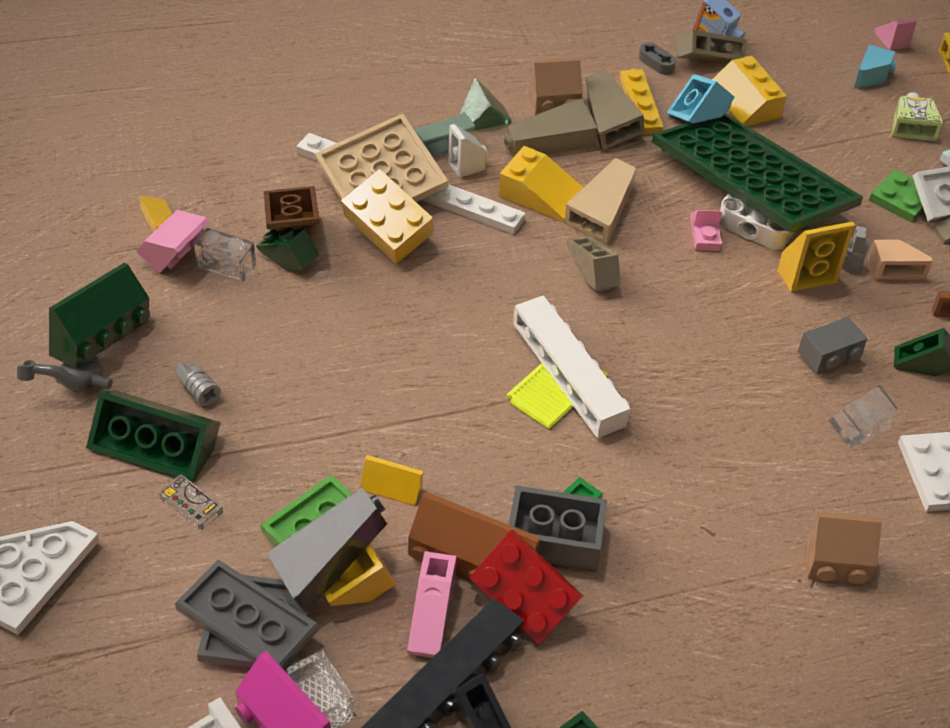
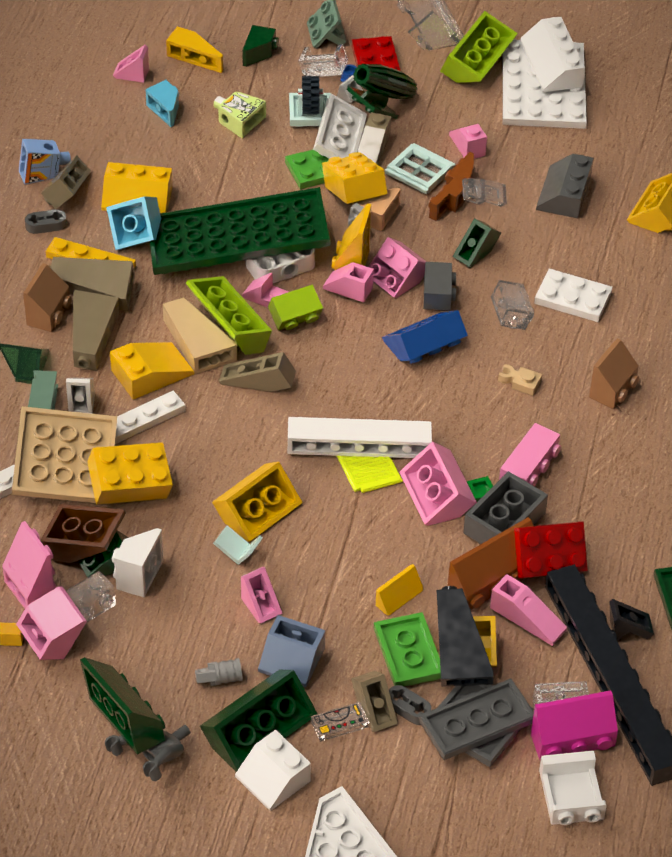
camera: 60 degrees left, 0 degrees up
none -> bright pink slope [2,521,56,609]
none -> white slope [112,528,163,597]
none -> lime slope [186,276,272,355]
none -> yellow slope [212,462,303,542]
none -> light aqua bracket [213,525,263,565]
none -> white slope [235,730,311,811]
none -> bright pink slope [241,567,282,623]
none -> sand blue slope [258,615,326,687]
none -> lime brick [268,284,323,330]
none -> yellow brick [322,152,387,204]
none -> bright pink slope [323,262,374,302]
none -> dark tan slope [351,671,398,732]
none -> bright pink slope [368,237,426,298]
none -> blue slope [382,310,468,364]
none -> dark grey beam [389,685,431,725]
none -> bright pink slope [399,442,477,526]
none -> tan plate [498,365,542,395]
none -> bright pink brick [499,423,561,487]

